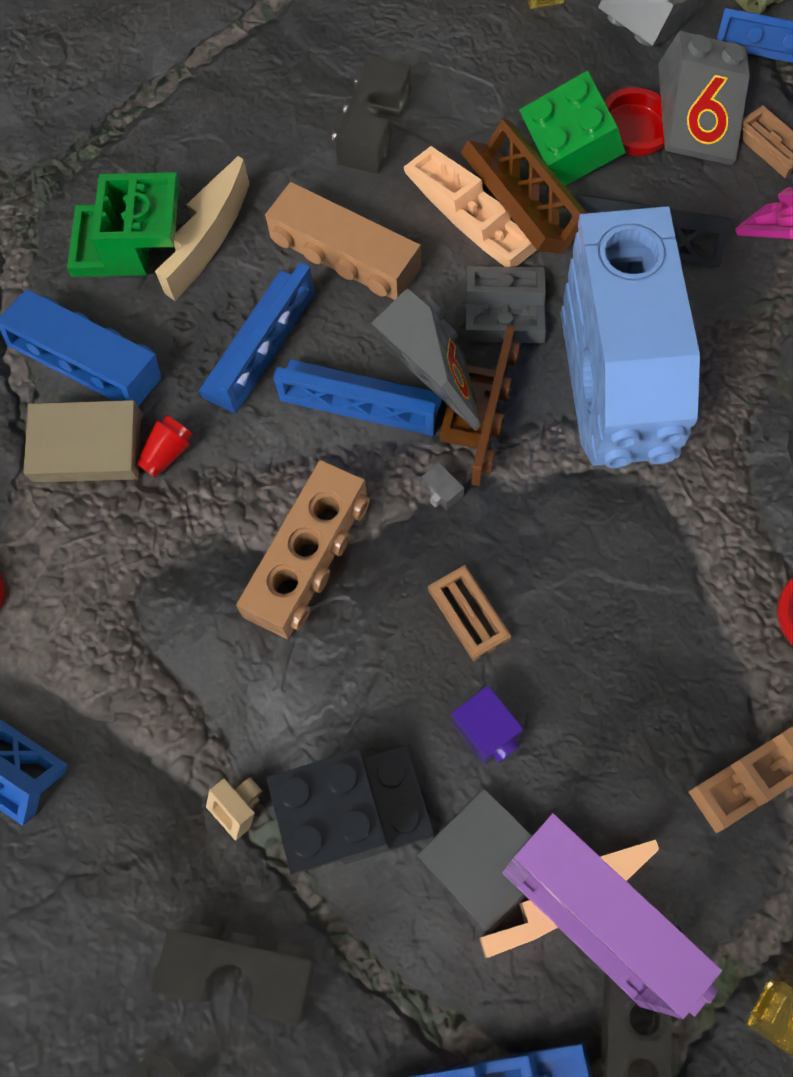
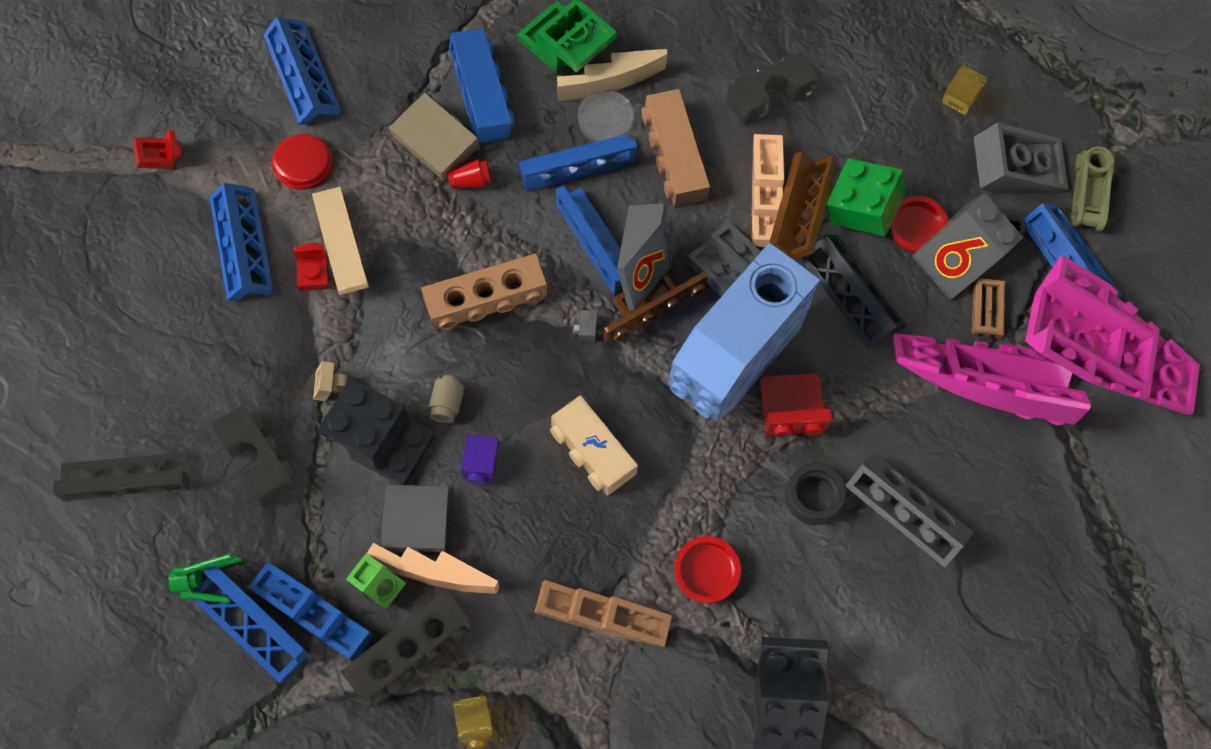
camera: 35 degrees right, 0 degrees up
medium nougat tile [428,565,511,662] -> none
medium lavender window [502,814,722,1019] -> none
none -> red bracket [294,242,329,291]
none -> tan slope [312,187,368,295]
none -> bright green brick [346,554,406,609]
none -> dark tan brick [428,375,465,423]
none -> tan brick [550,395,638,496]
none -> clear tile [578,90,634,142]
none -> red bracket [759,374,832,437]

